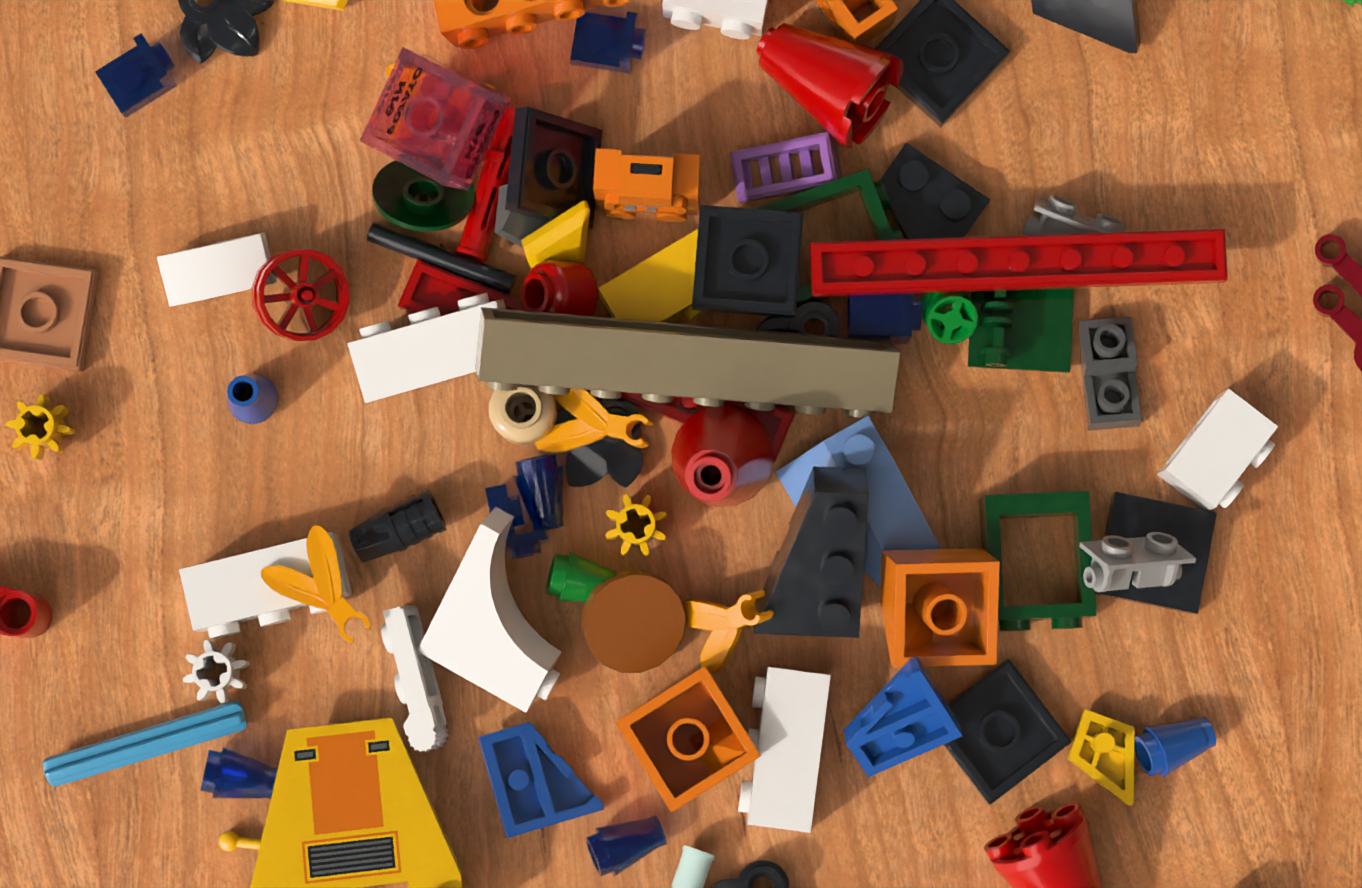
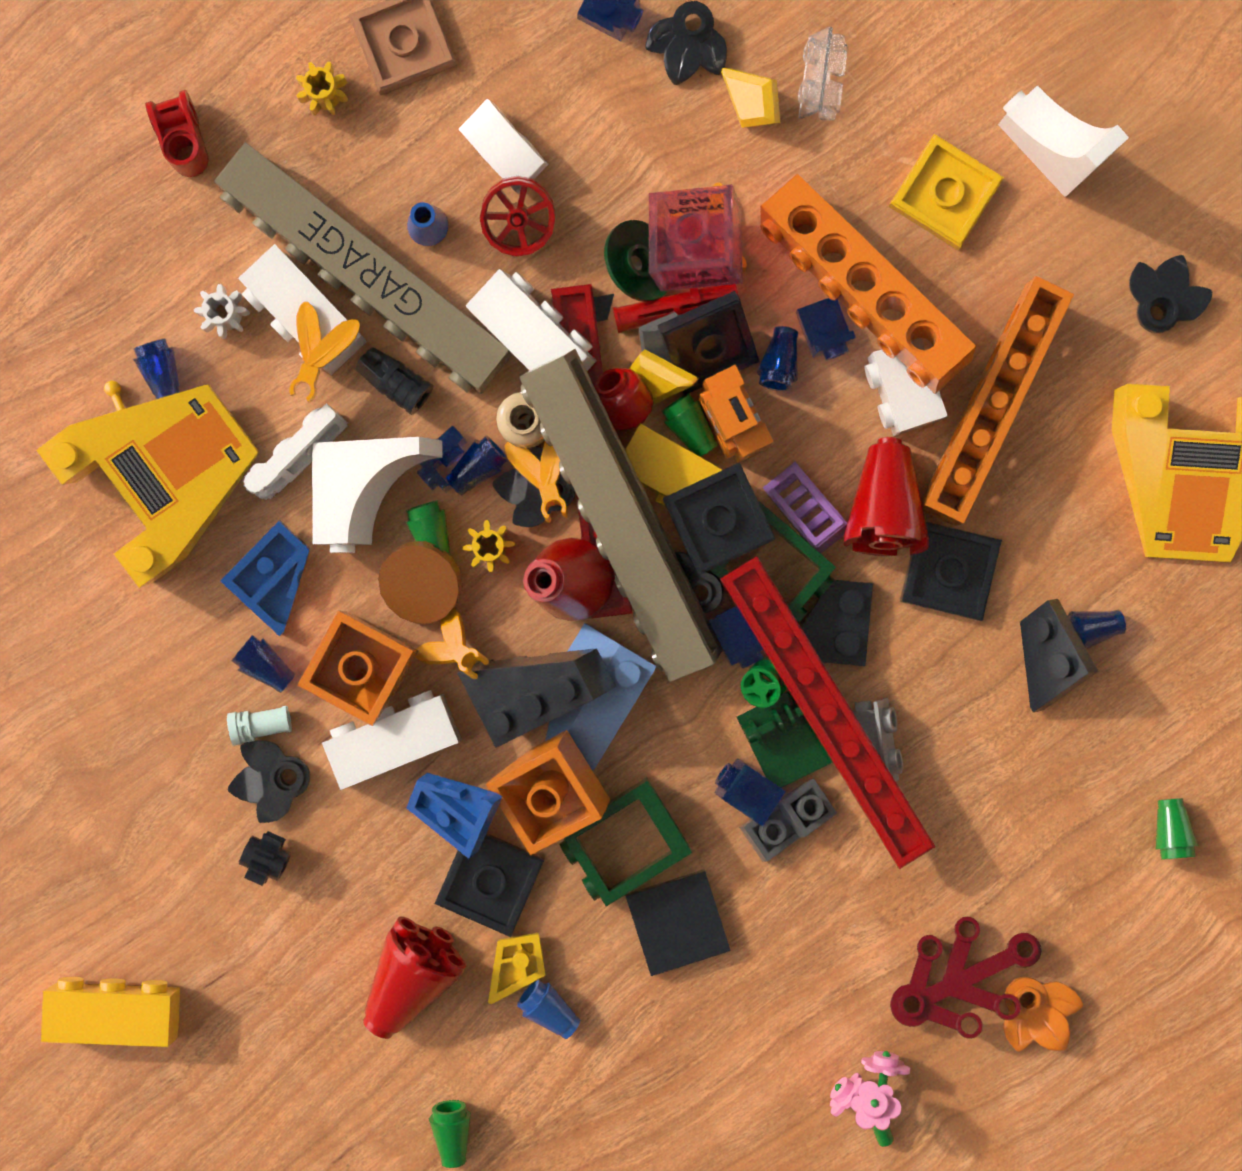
camera: 60 degrees right, 5 degrees up
dark azure axle [43,701,247,787] -> none
black bar [367,222,516,294] -> none
light grey hinge [1079,532,1196,592] -> none
white brick [1157,388,1278,511] -> none
none -> dark tan brick [214,142,512,394]
none -> green cone [662,393,718,457]
none -> clear blue bracket [715,758,786,826]
none -> clear blue cone [757,326,799,391]

